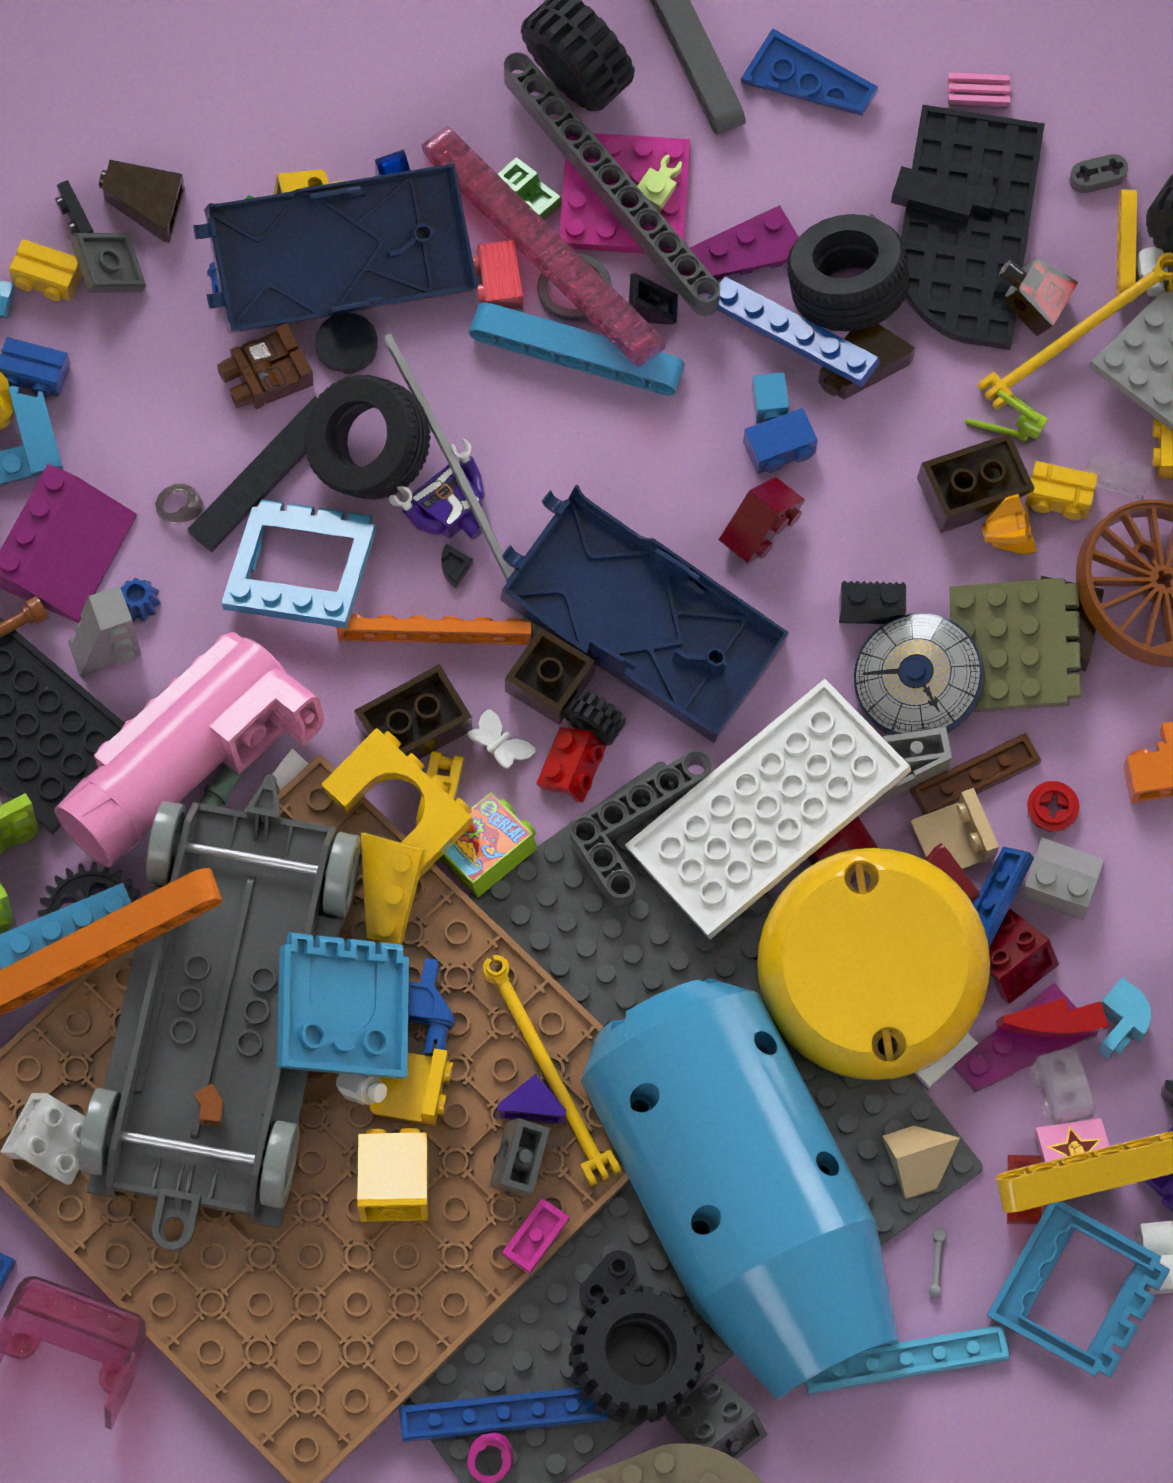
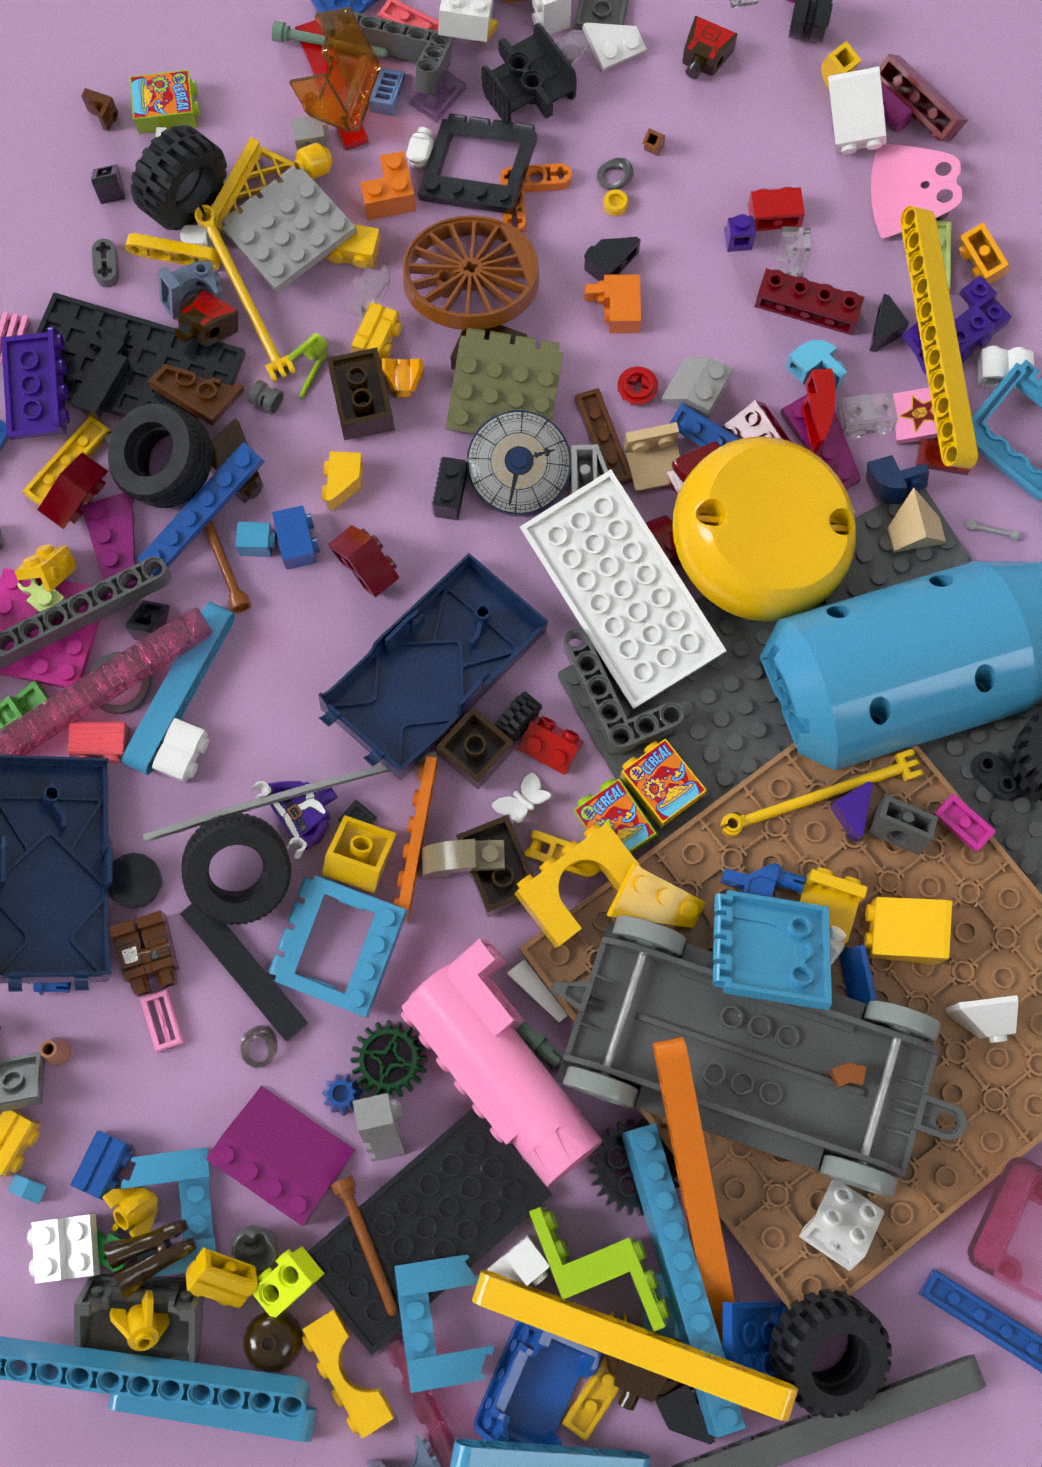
camera: 80 degrees left, 5 degrees up
none -> dark purple bracket [1,327,70,440]
none -> yellow bracket [14,544,76,591]
none -> yellow tile [22,415,112,506]
none -> dark red brick [37,452,108,529]
none -> nougat cone [39,1037,71,1066]
none -> bright pink tile [140,989,185,1053]
none -> reddish brown wing [148,364,244,426]
none -> white brick [152,718,209,783]
none -> sand blue tile [158,261,222,320]
none -> dark orange piece [204,520,252,613]
none -> dark grey wheel [248,380,284,415]
none -> yellow slope [322,451,363,511]
none -> yellow slope [322,815,396,893]
none -> dark green gear [350,1020,428,1097]
none -> dark tan arch [421,839,505,879]
none -> brick [620,739,707,828]
none -> blue slope [839,944,877,1005]
none -> dark blue brick [866,455,929,504]
none -> white slope [945,995,1018,1043]

